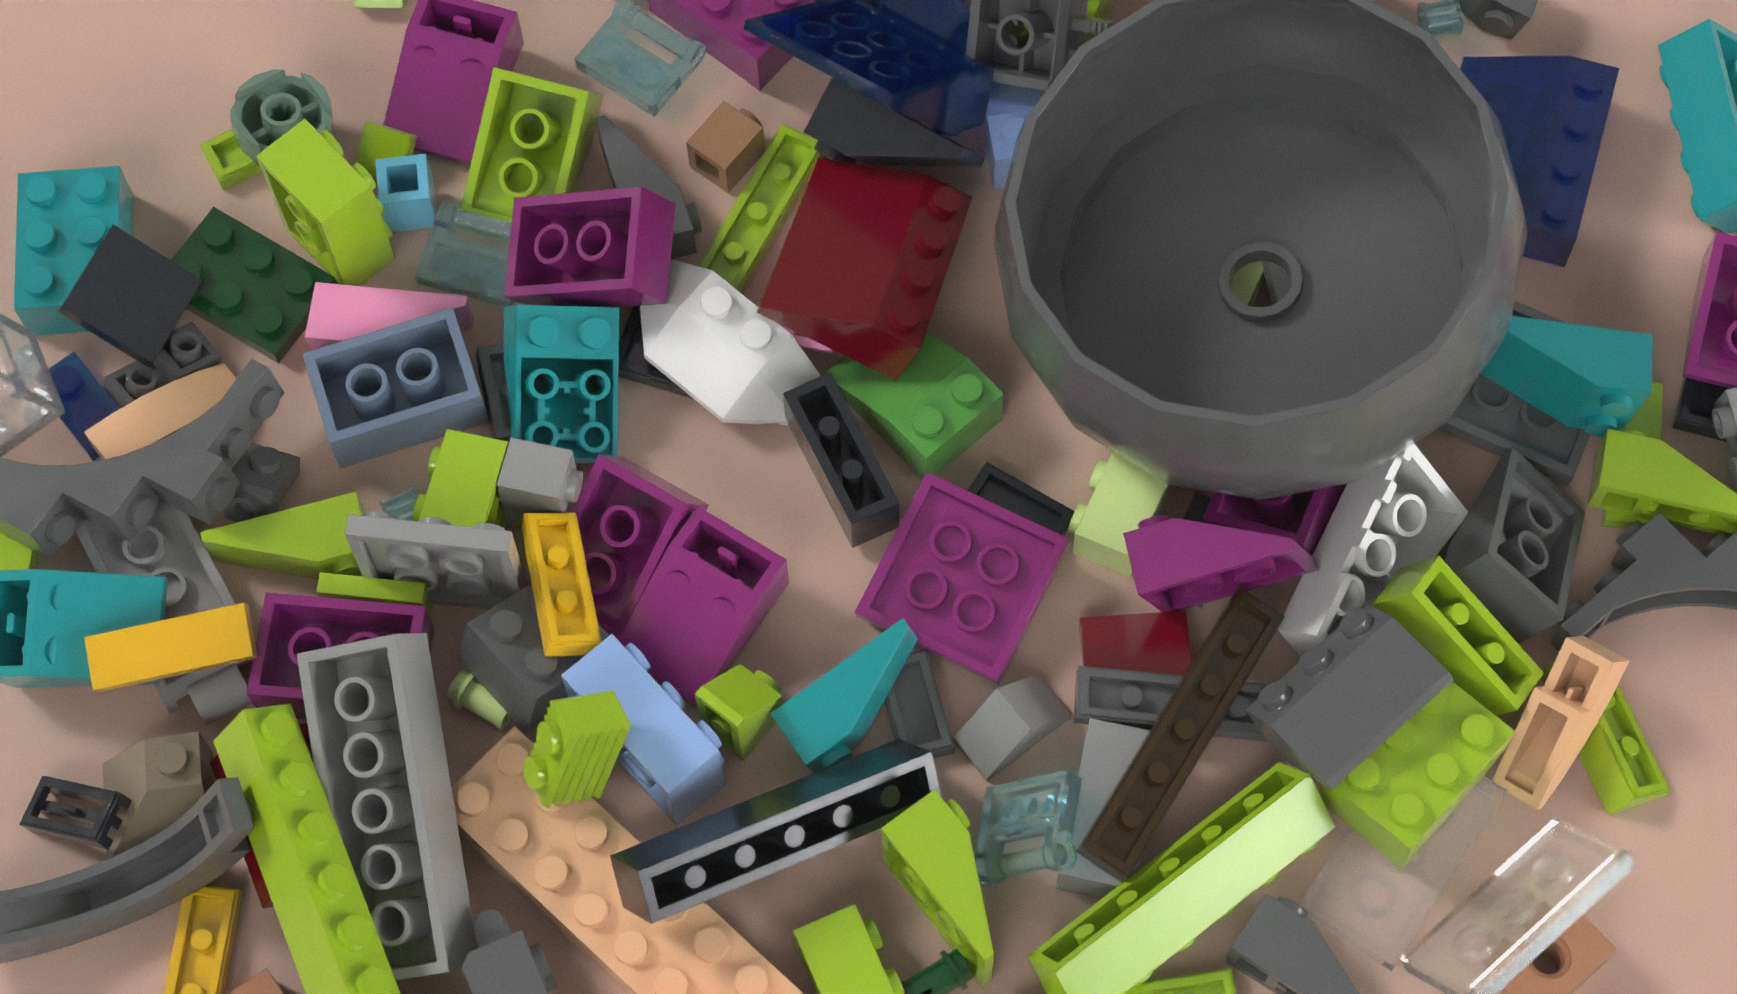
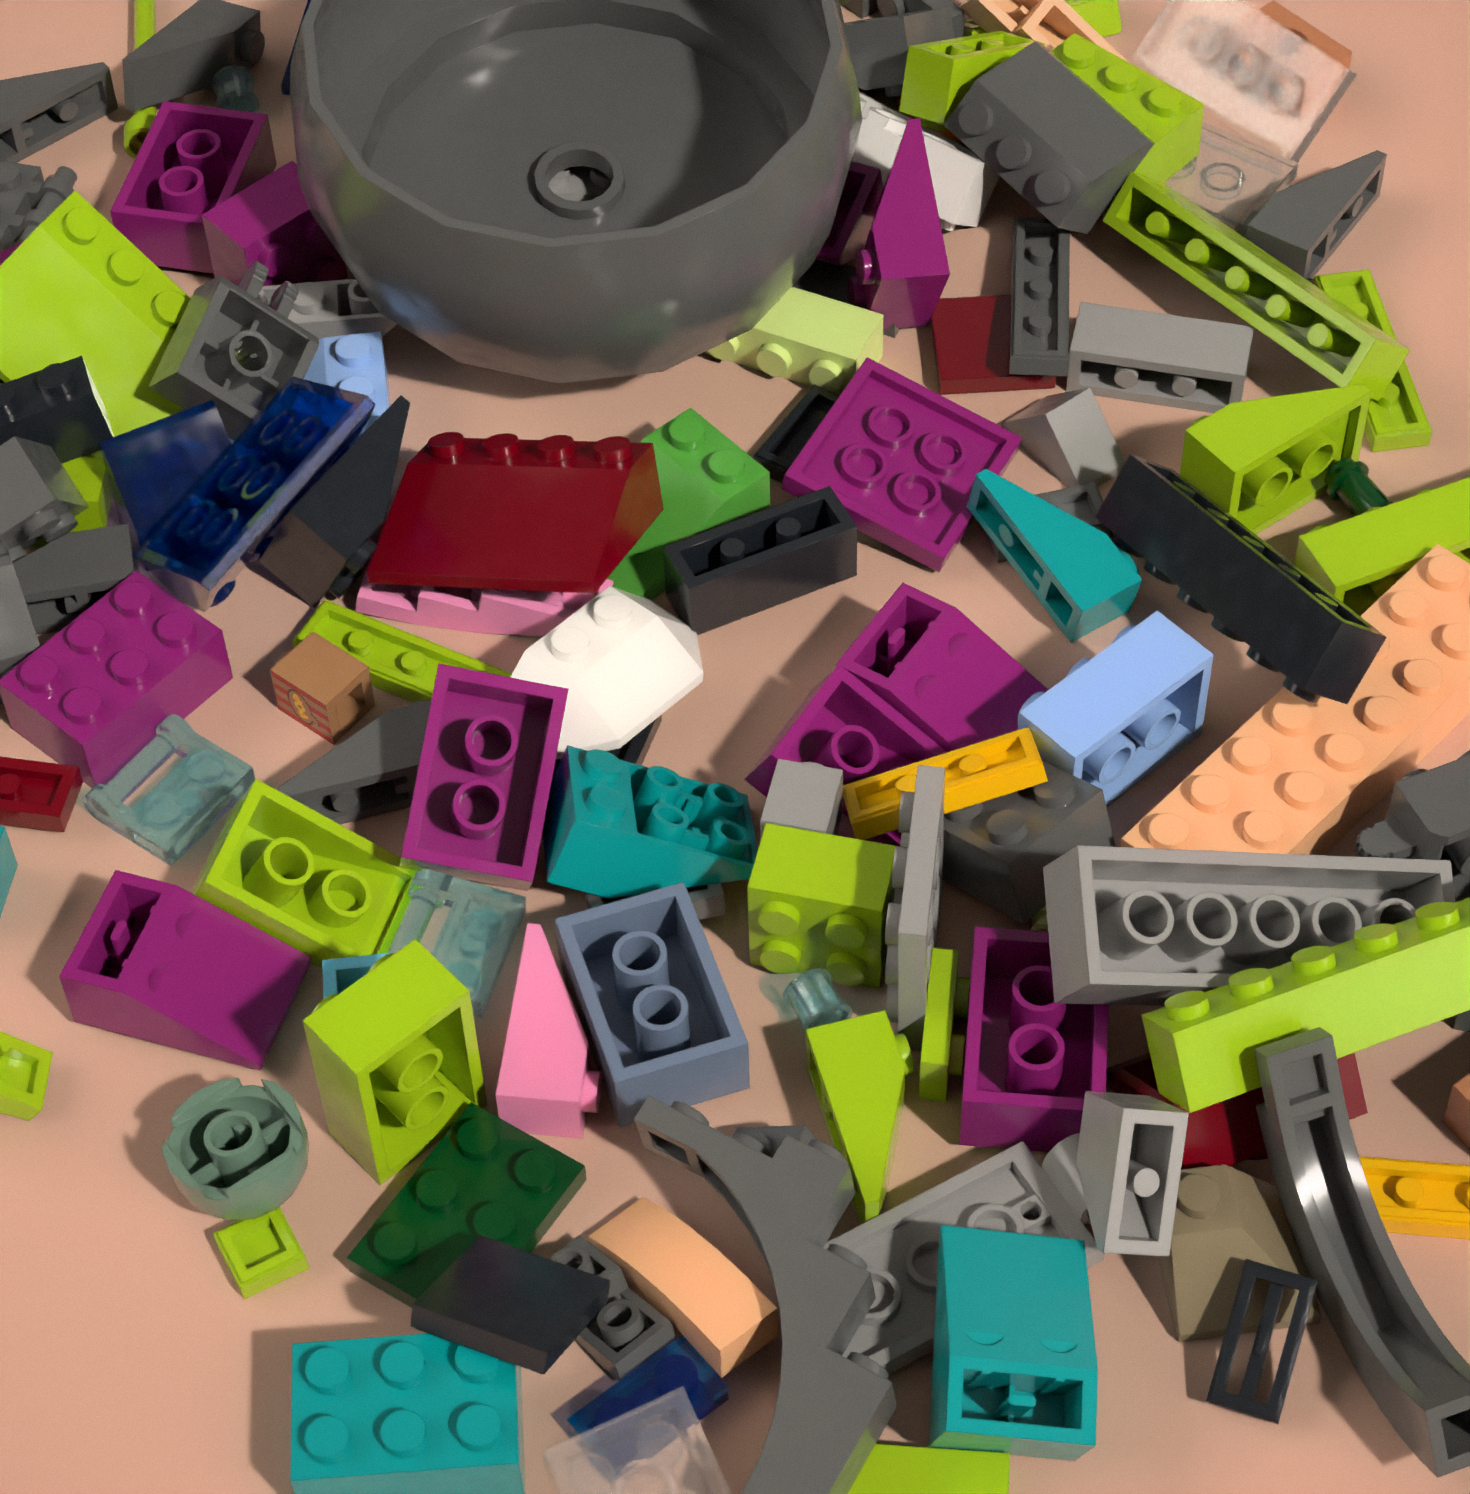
camera: 90 degrees left, 15 degrees down
yellow tile [84,603,258,692] -> none
lime tile [355,121,417,177] -> none
lime brick [523,690,631,809] -> none
lime slope [695,664,783,761] -> none
clear light blue plate [974,770,1082,886] -> none
dark brown tile [1076,587,1285,882] -> none
none -> light grey slope [1076,1091,1189,1257]

